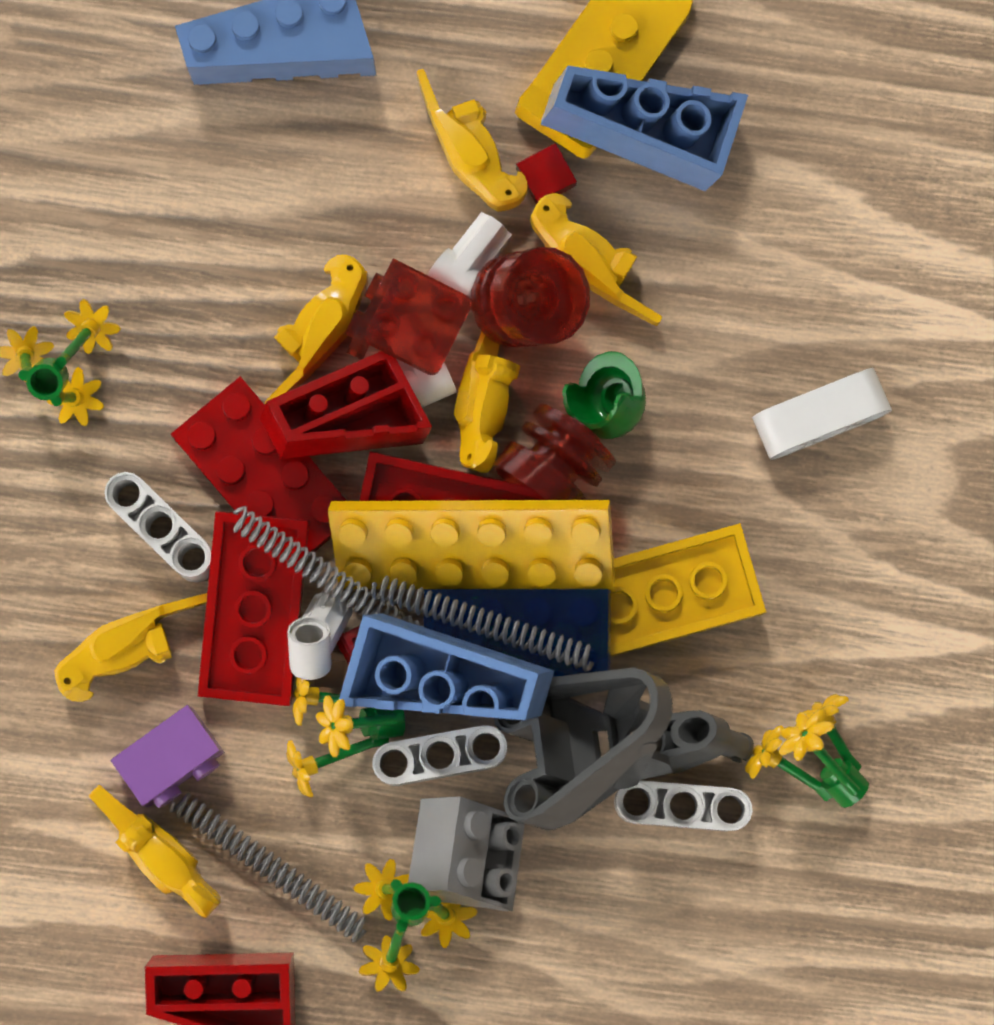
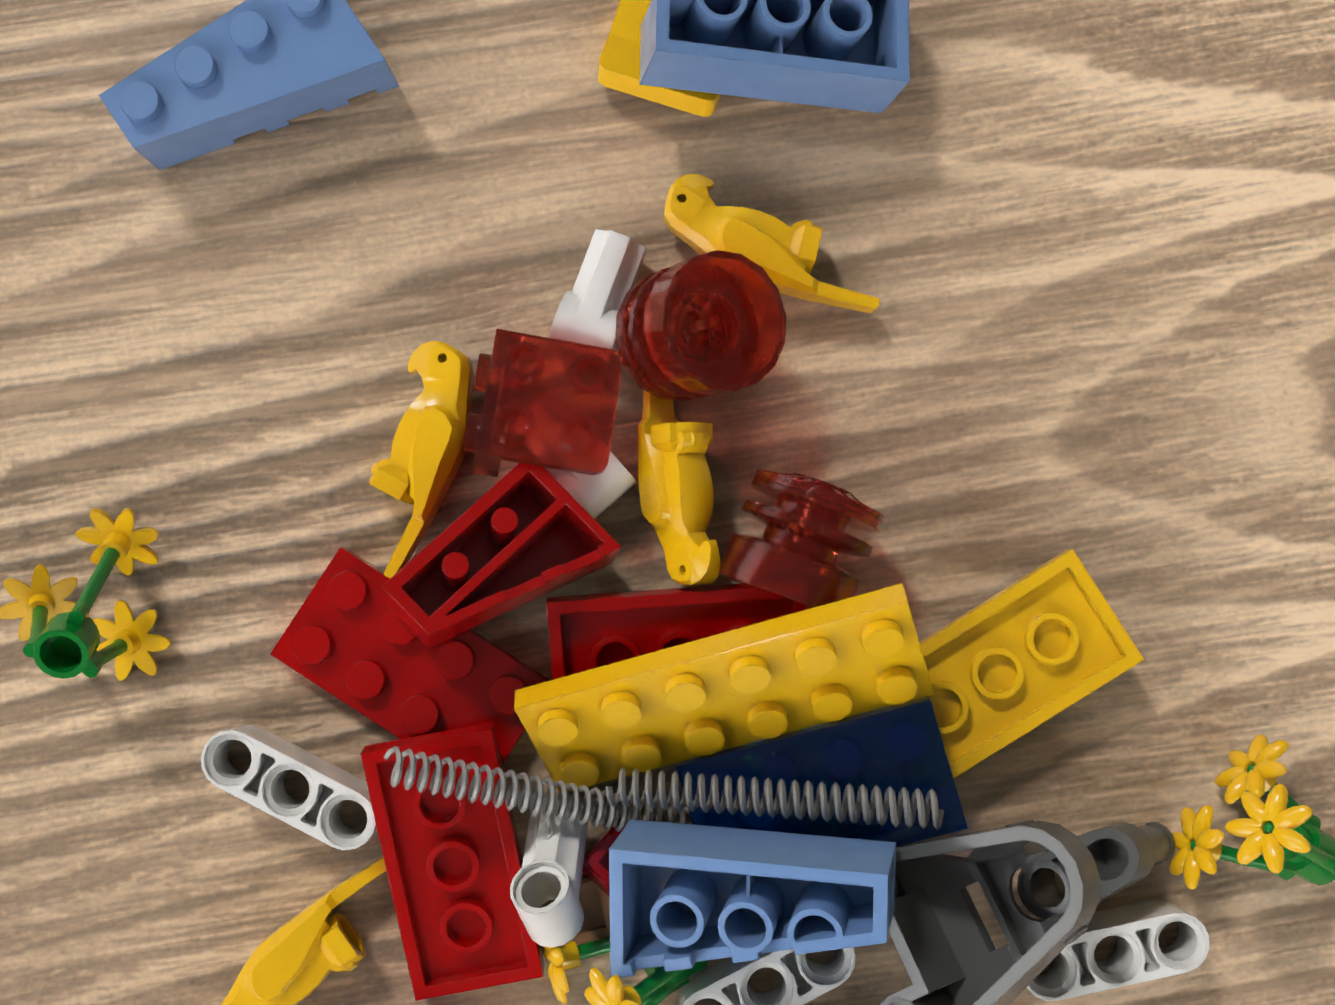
camera: 20 degrees left, 5 degrees up
yellow animal [417,69,527,212] -> none
red tile [516,143,577,205] -> none
green helmet [562,351,646,439] -> none
white beam [752,368,892,460] -> none

